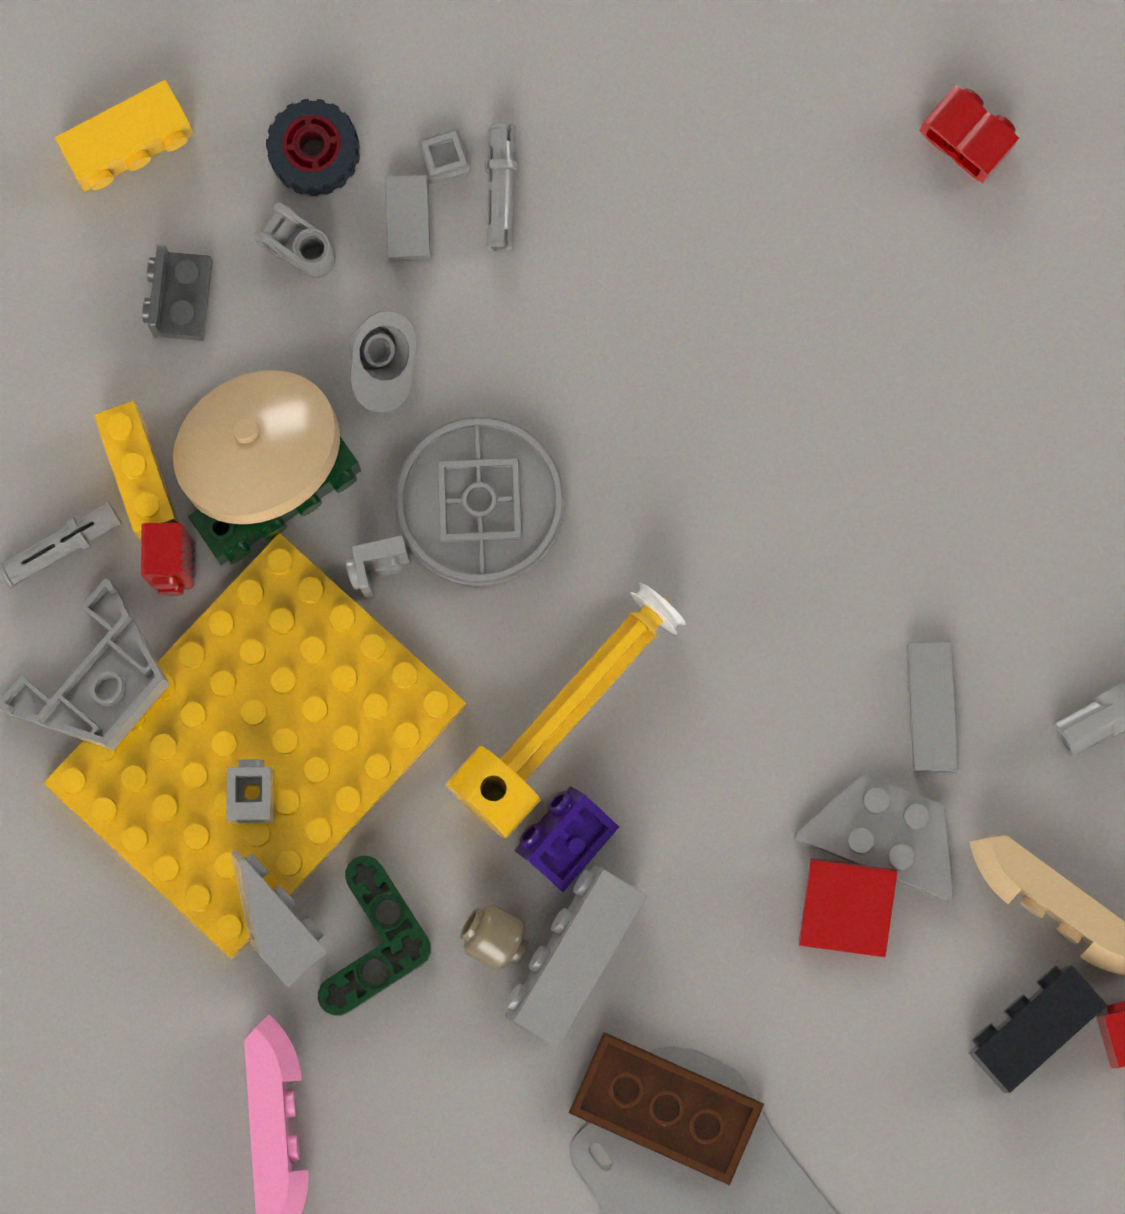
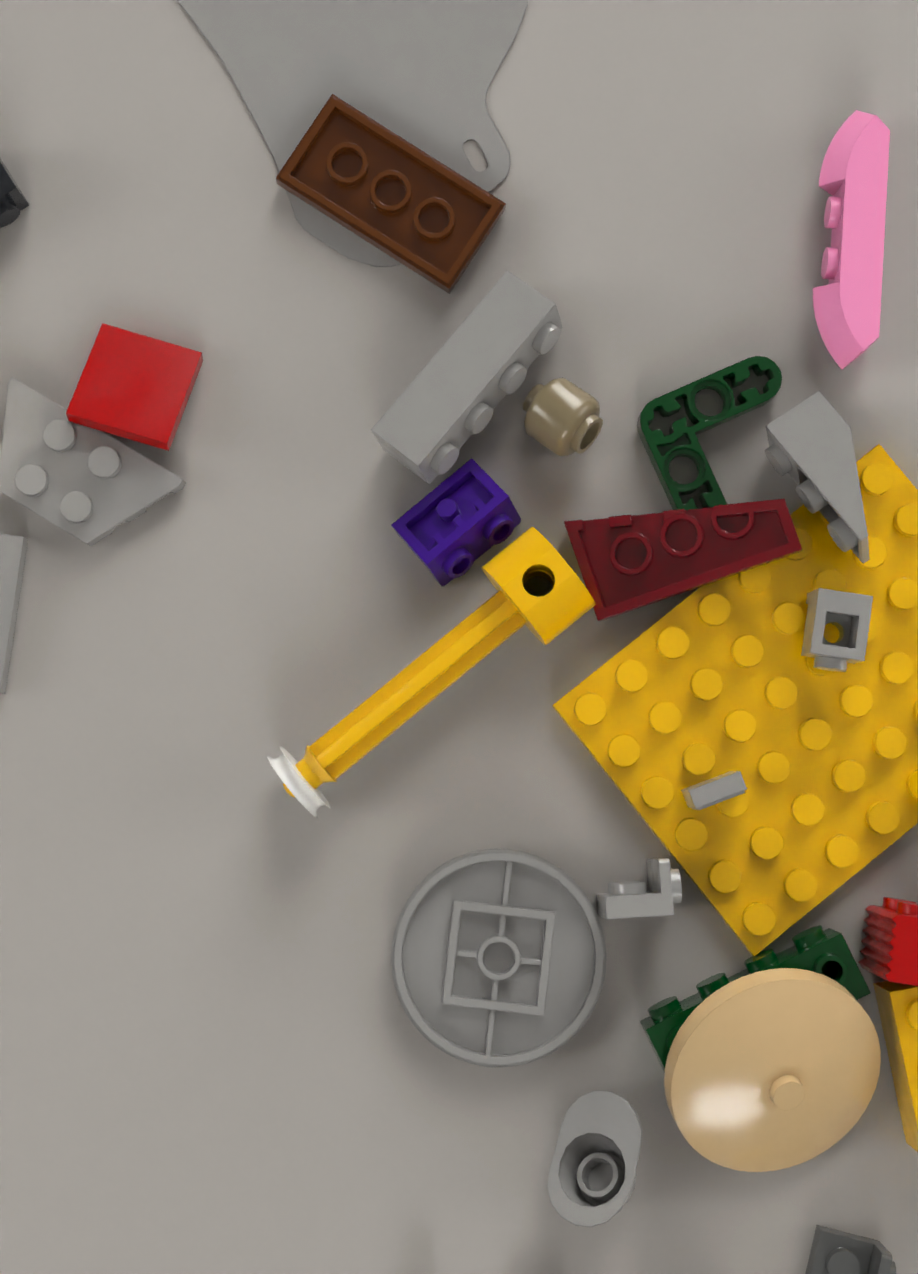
camera: 175 degrees left, 5 degrees up
none -> dark red wing [564,498,802,622]
none -> light grey tile [681,771,747,810]

